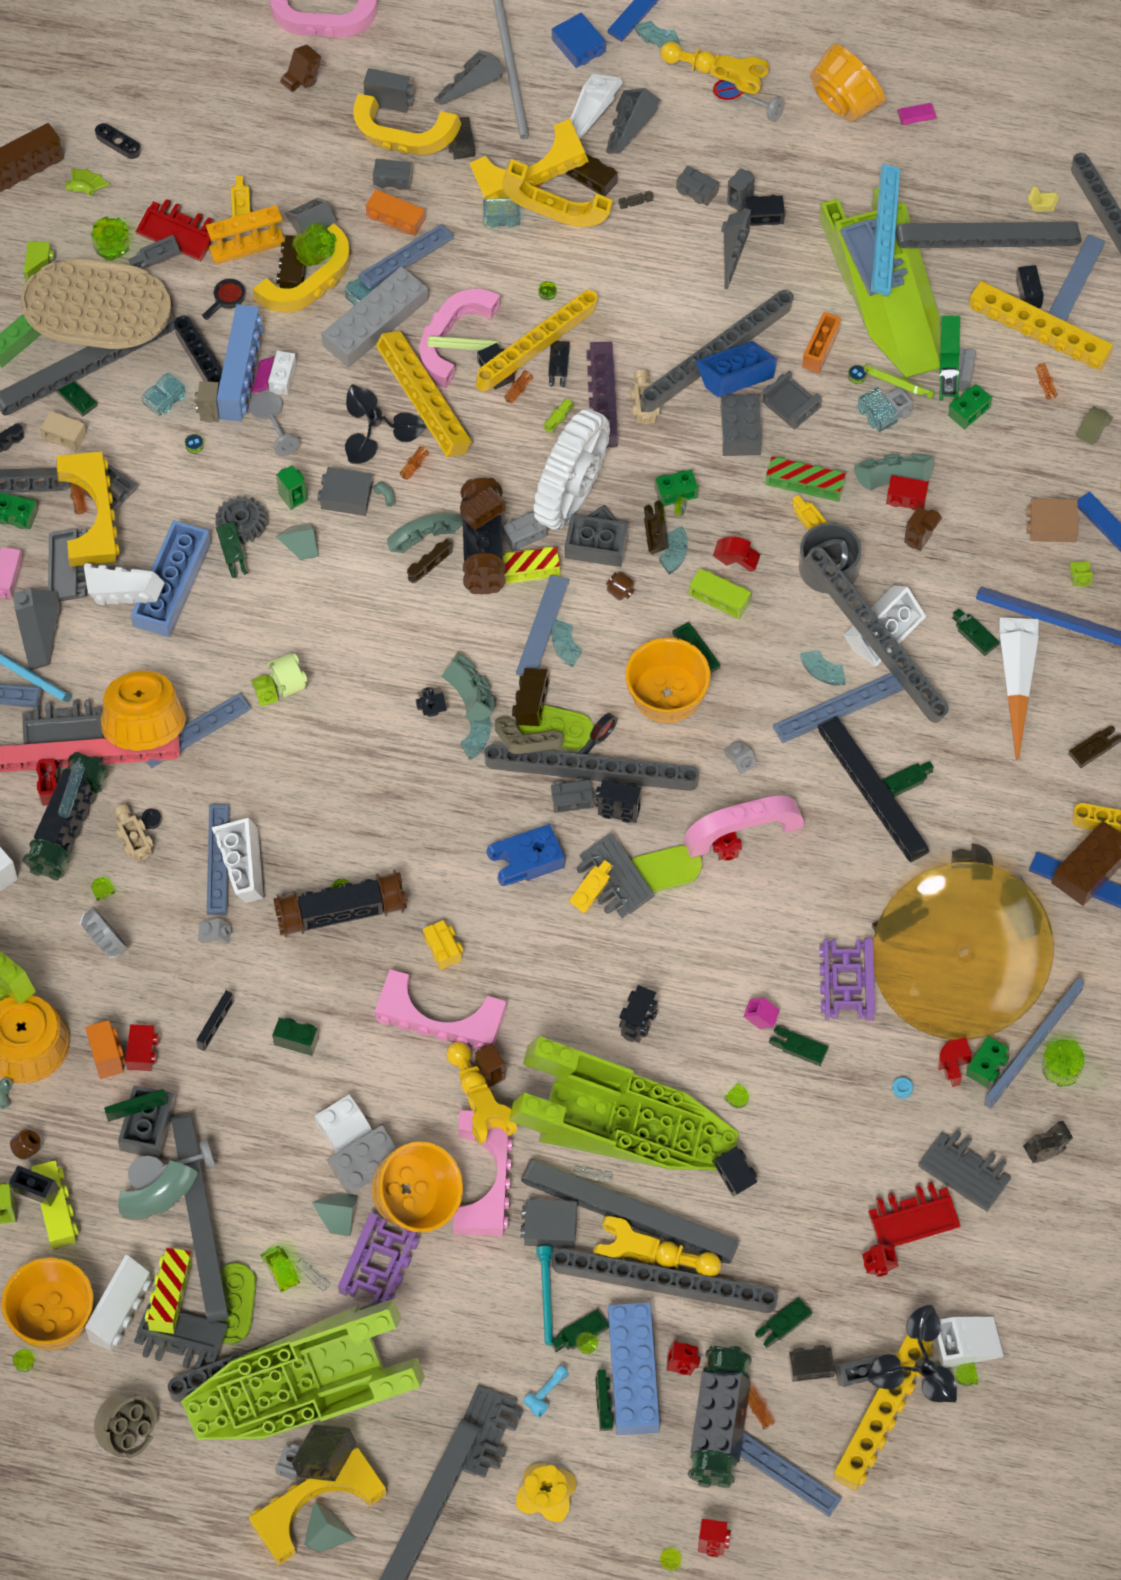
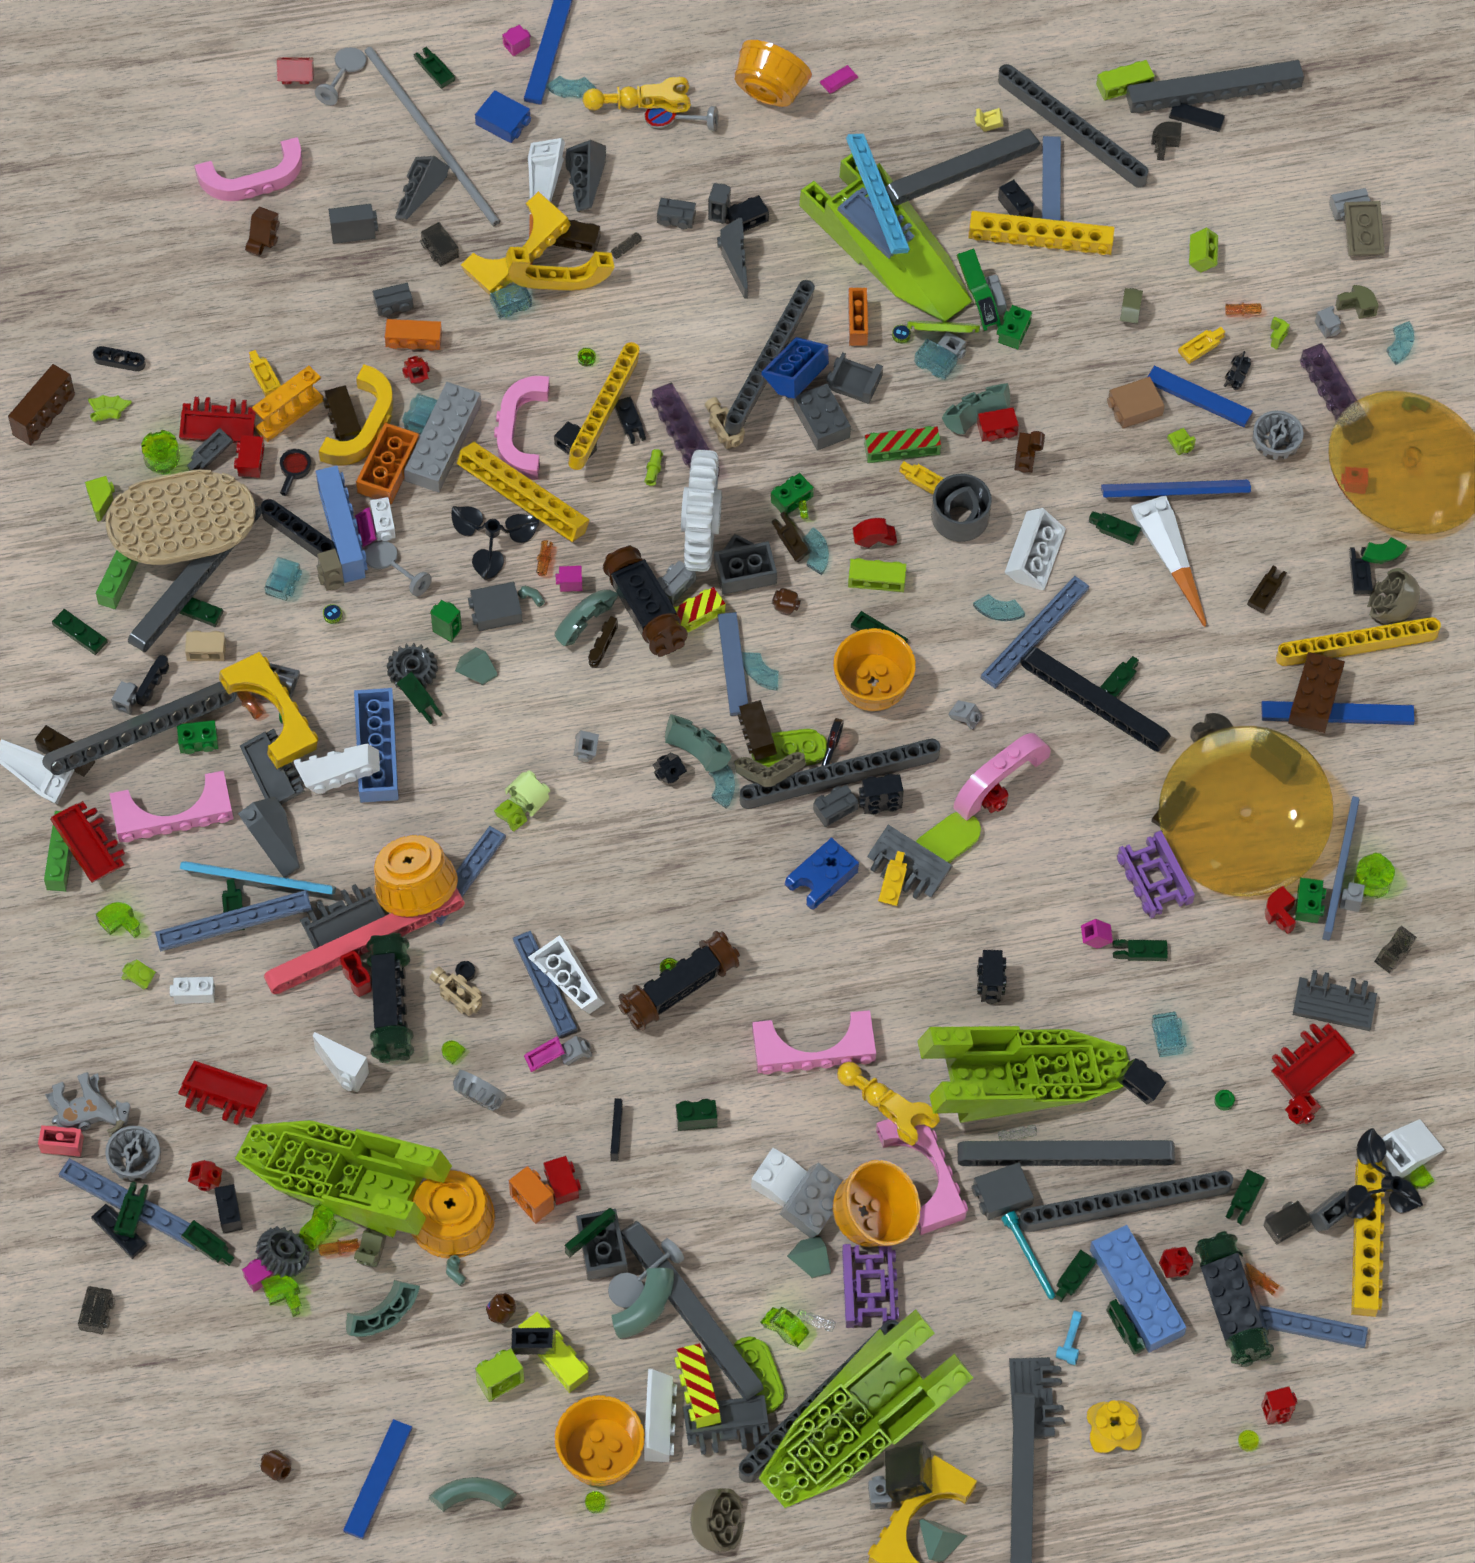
camera: 25 degrees left, 0 degrees up
clear light blue axle [58,763,85,818] -> none
dark grey slope [285,198,336,238] -> none
clear neon green brick [292,222,337,267] -> none
yellow arch [353,93,462,155] -> none
sand blue tile [358,224,454,289] -> none
yellow brick [423,920,463,970] -> none
yellowish green axle [427,336,500,350] -> none
reddish brown brick [460,487,505,530] -> none
reddish brown piece [475,1043,506,1088] -> none
clear orange axle [504,371,533,404] -> none
clear neon green tile [576,1331,598,1354] -> none
yellow piece [593,1216,722,1277] -> none
clear neon green tile [724,1083,749,1109] -> none
dark grey beam [805,547,949,723] -> none
medium azure tile [892,1077,913,1099] -> none
clear orange axle [1035,363,1058,400] -> none
none -> red brick [234,435,265,478]
none -> orange brick [356,423,419,505]
none -> red brick [402,356,430,384]
none -> dark pink tile [524,1036,565,1072]
none -> dark pink brick [555,565,582,592]
none -> light grey brick [573,730,599,762]
none -> clear light blue brick [1151,1011,1187,1057]
none -> green tile [1214,1090,1235,1111]
none -> light grey brick [1339,882,1365,912]

